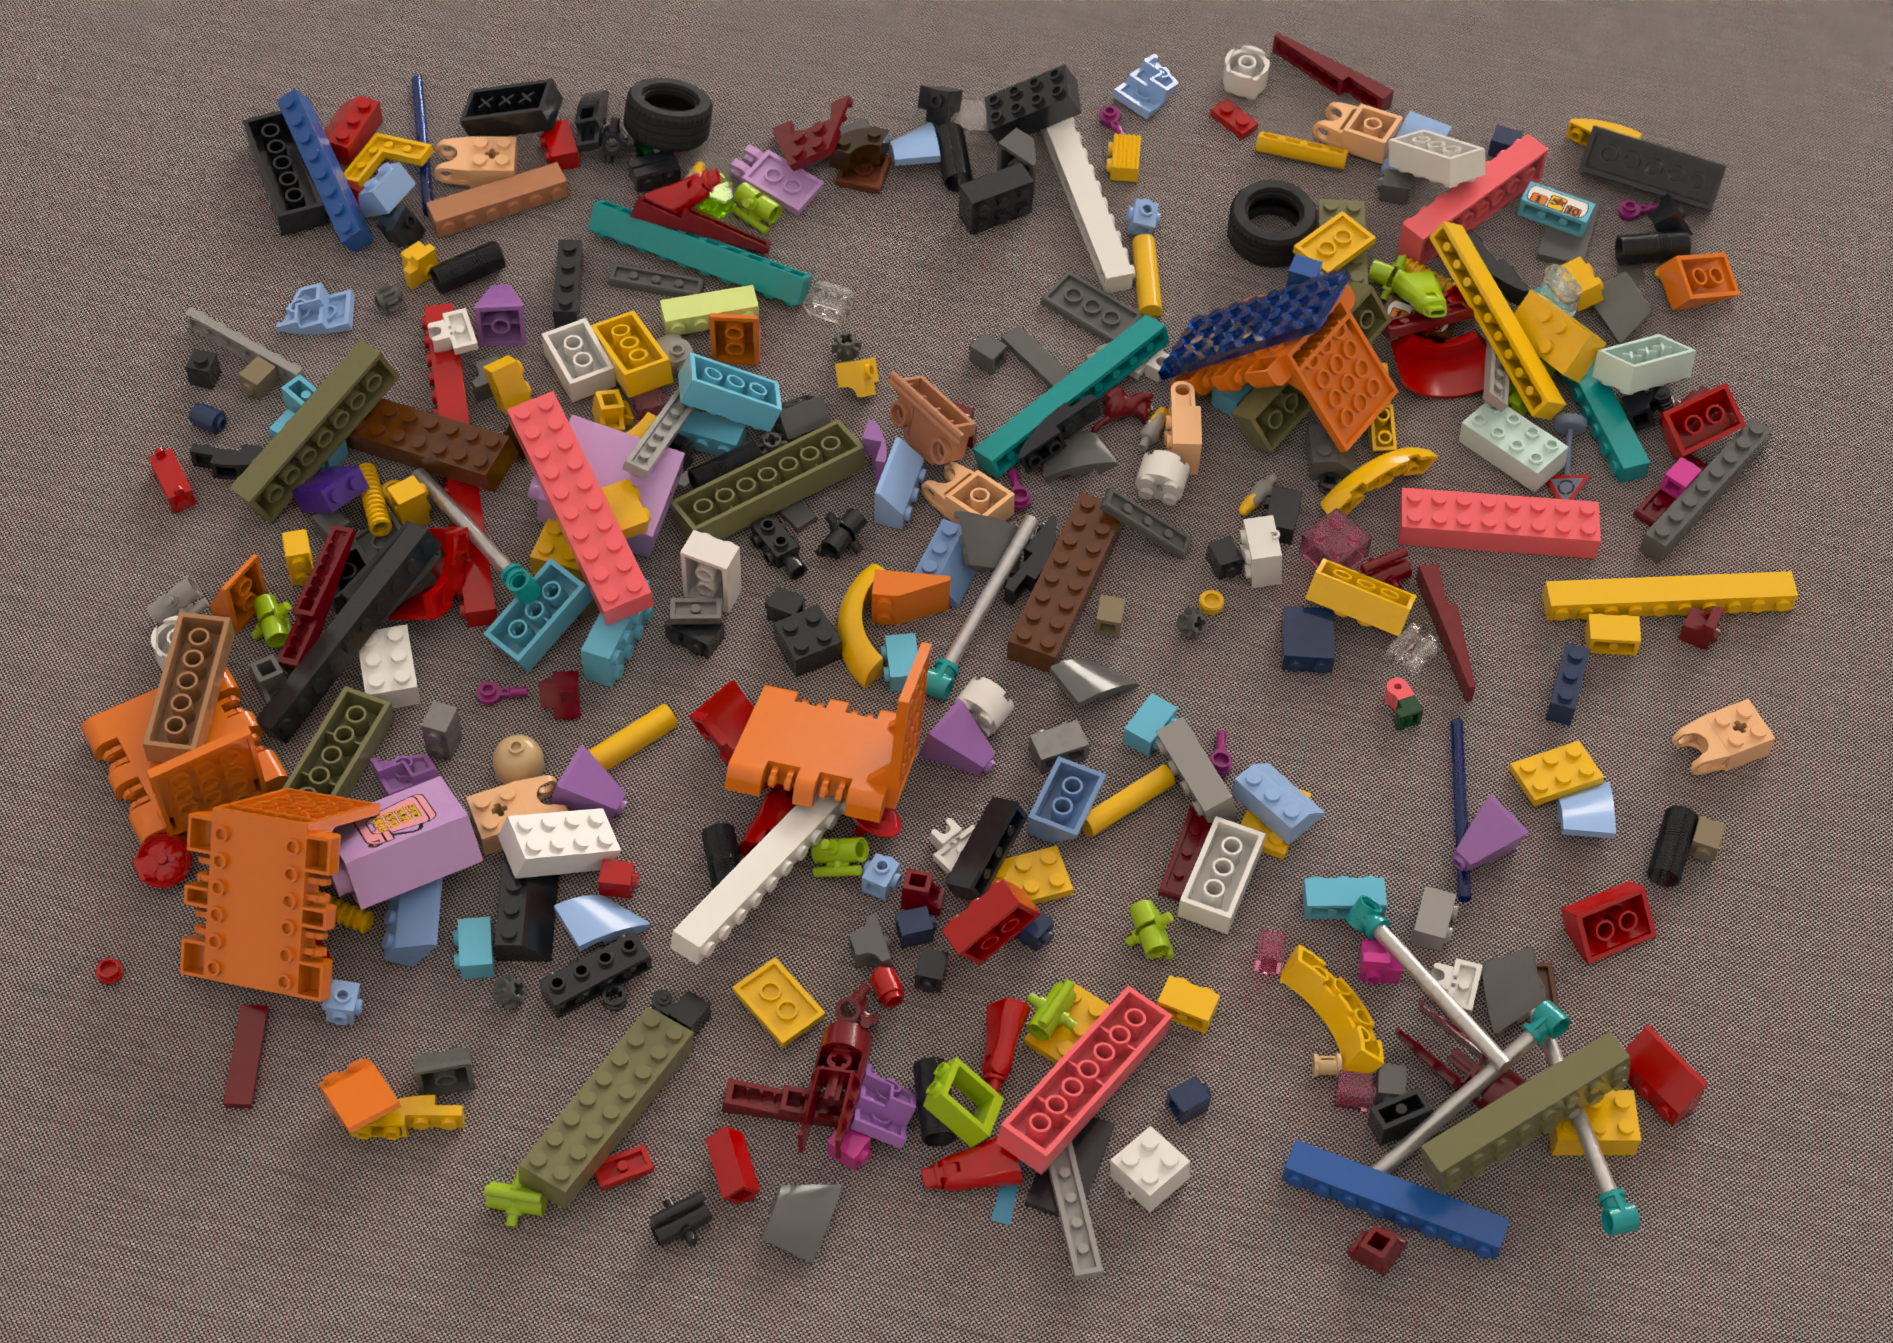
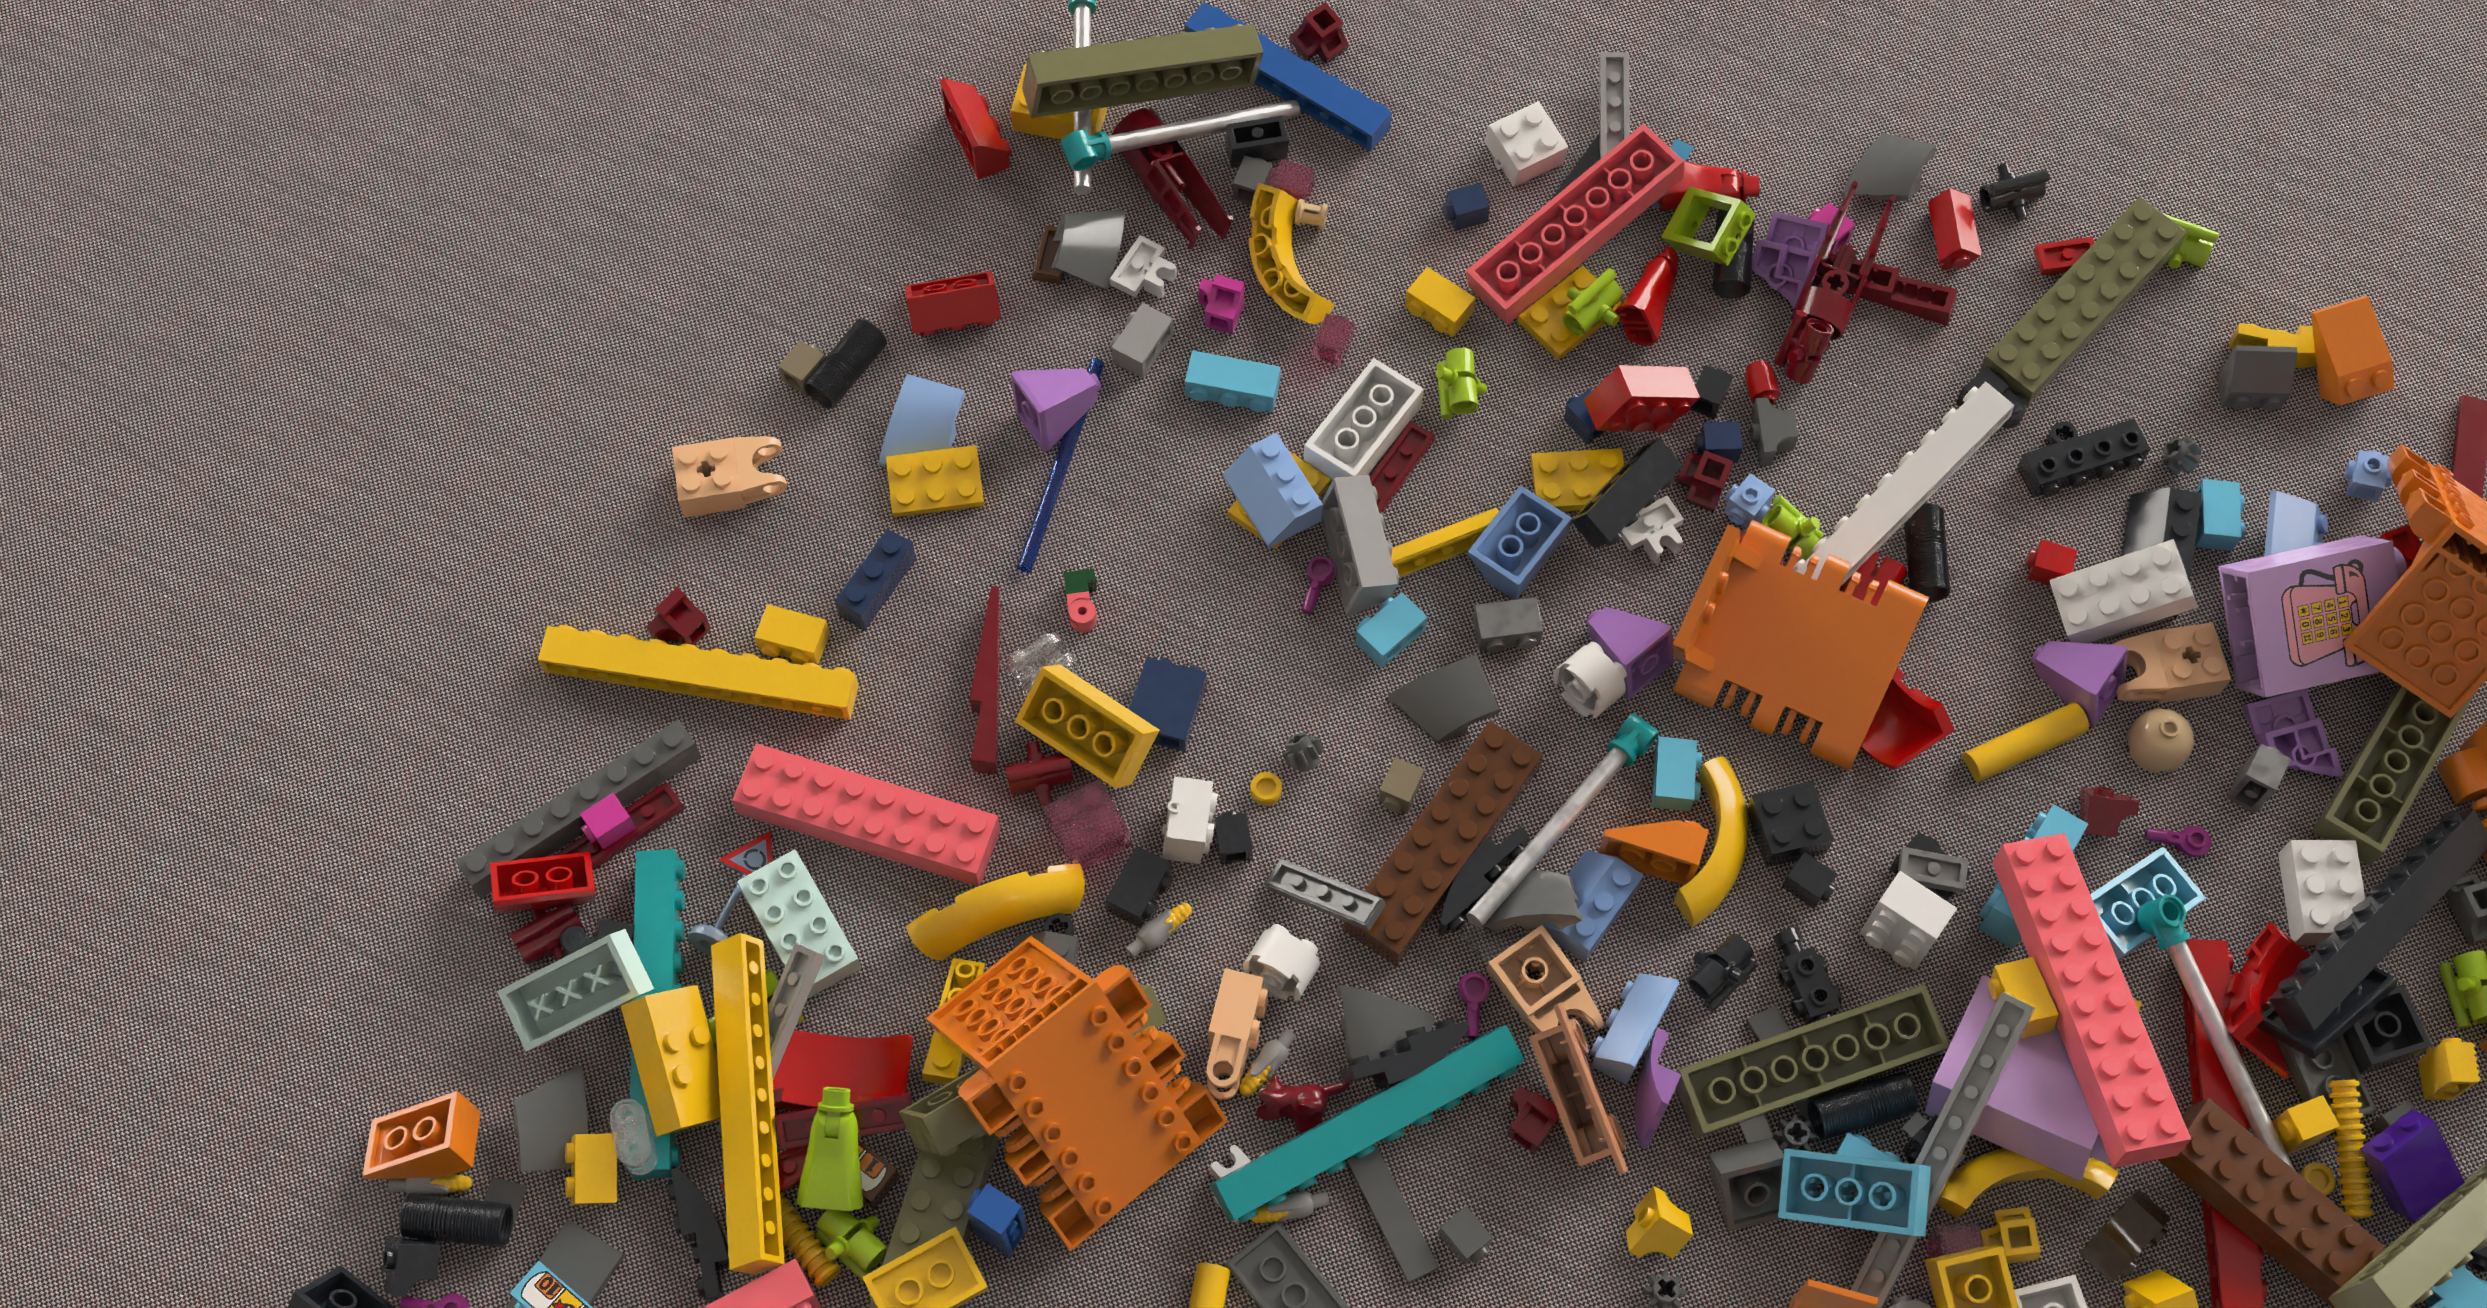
camera: 165 degrees left, 10 degrees up
dark red slope [277,525,357,672] -> none
light blue slope [554,895,651,951] -> none
yellow plate [732,957,826,1048] -> none
clear blue plate [1158,269,1351,380] -> none
flat silver piece [1345,895,1513,1073] -> none

